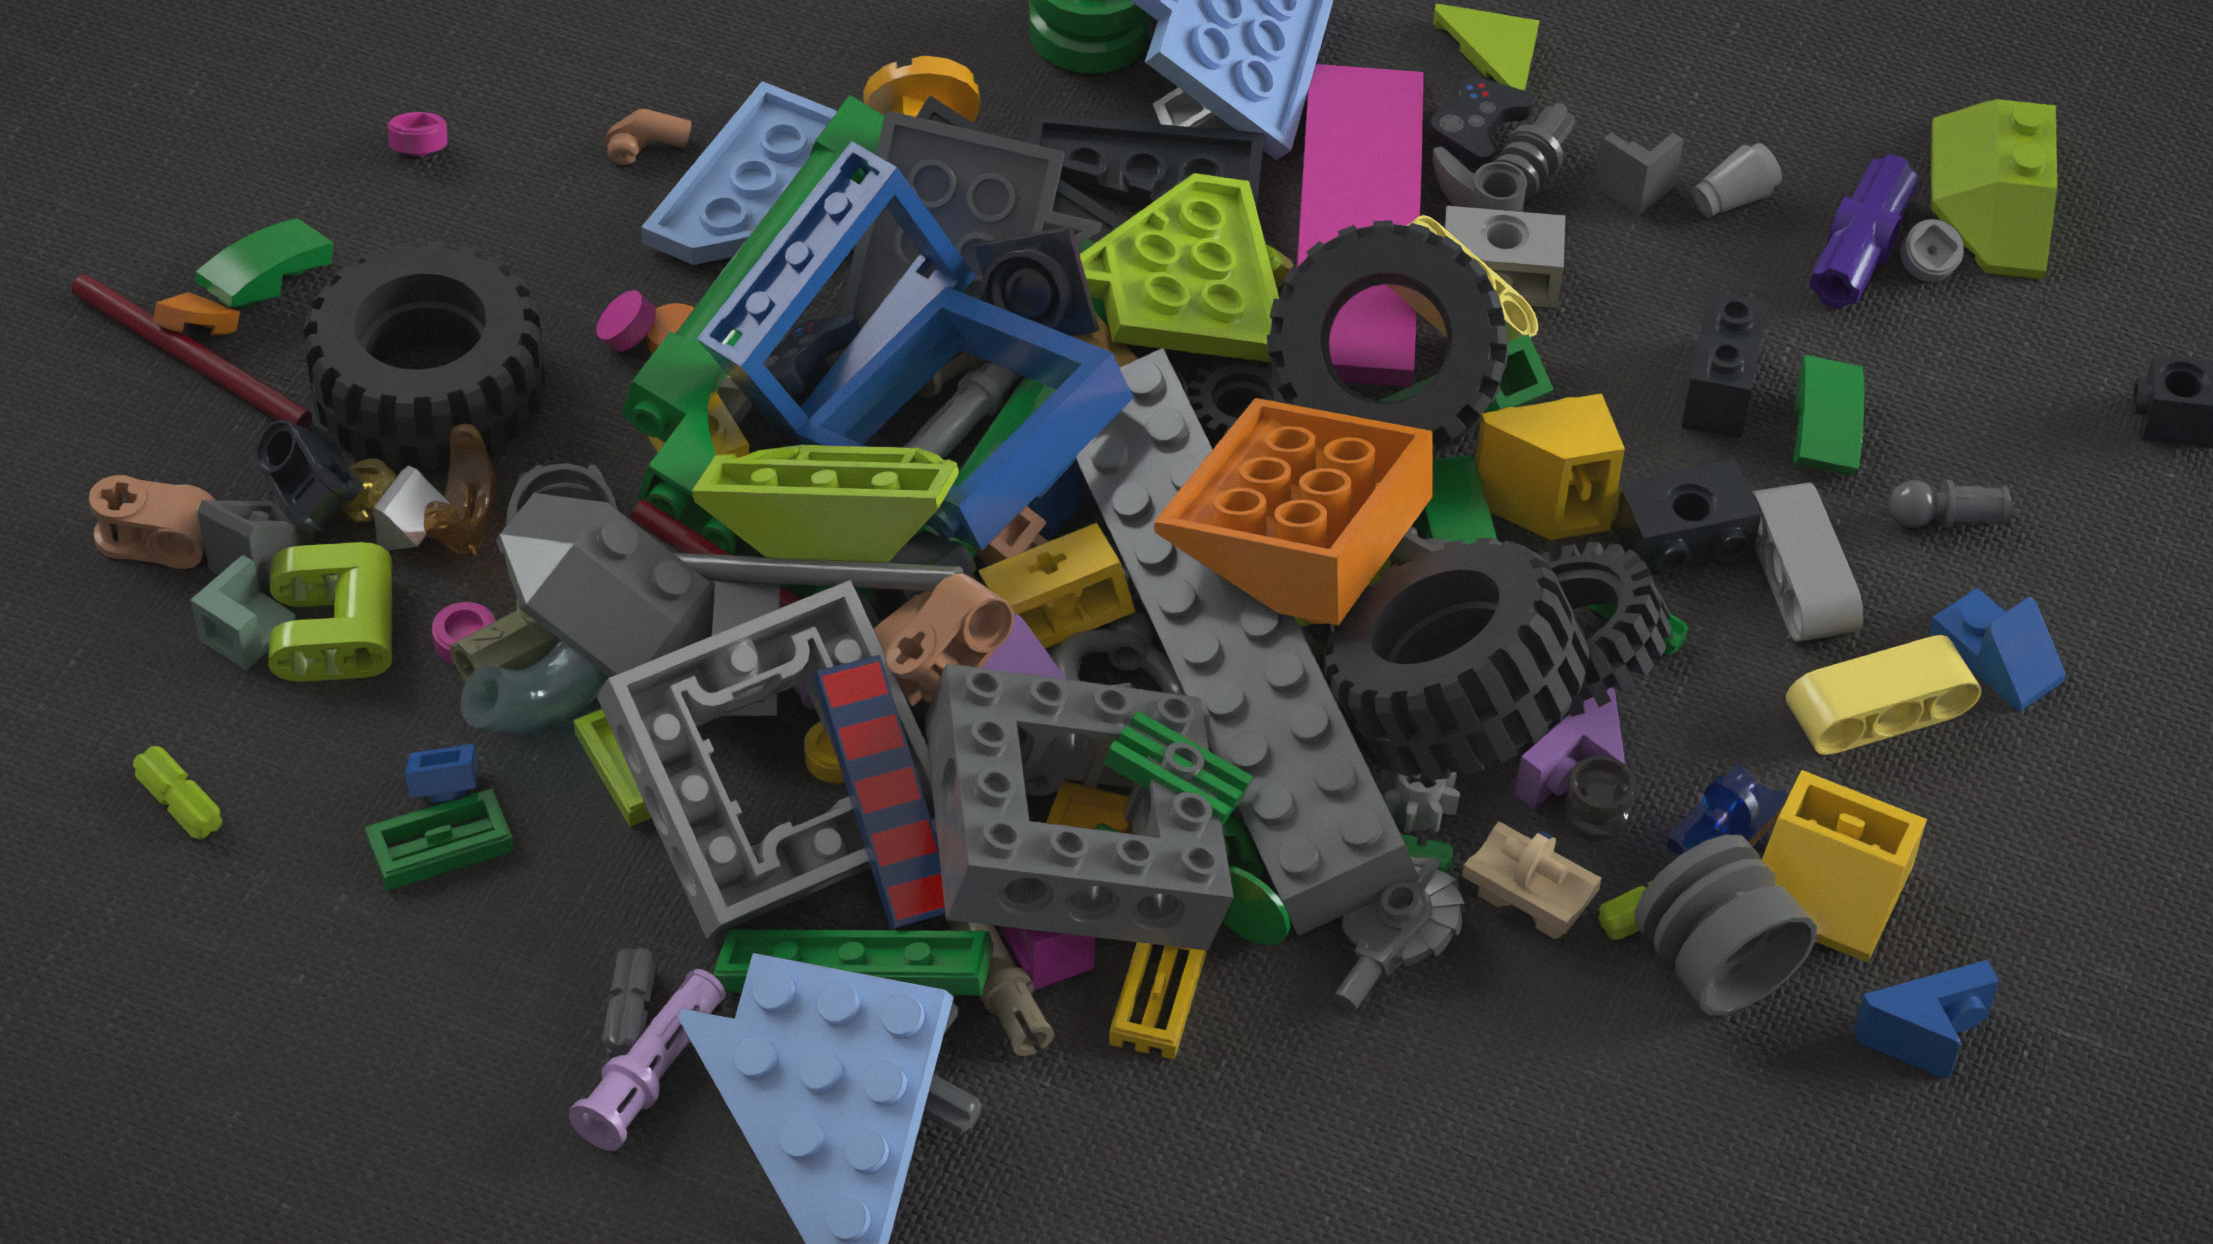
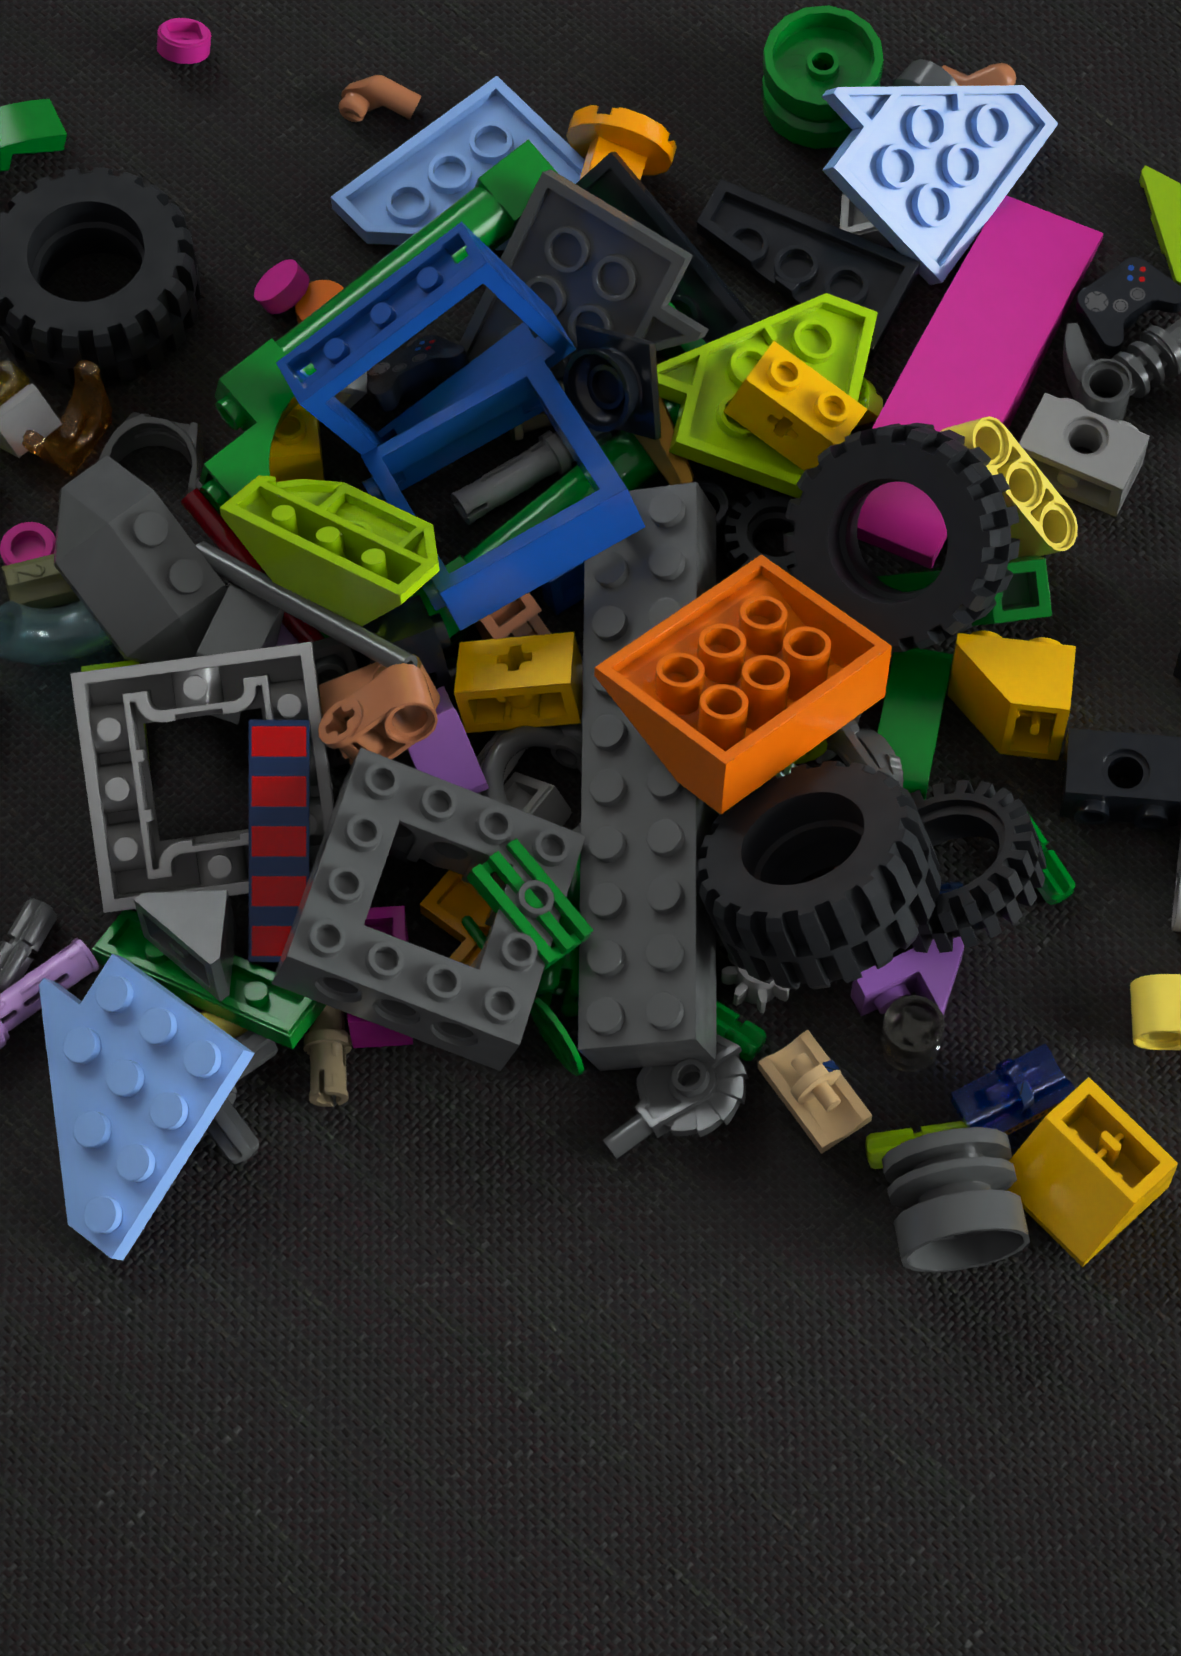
camera: 25 degrees right, 15 degrees up
yellow tile [1109,942,1207,1060] -> none
blue slope [1853,960,1999,1078] -> none
none -> dark grey slope [134,890,237,1002]
none -> yellow brick [723,341,867,471]

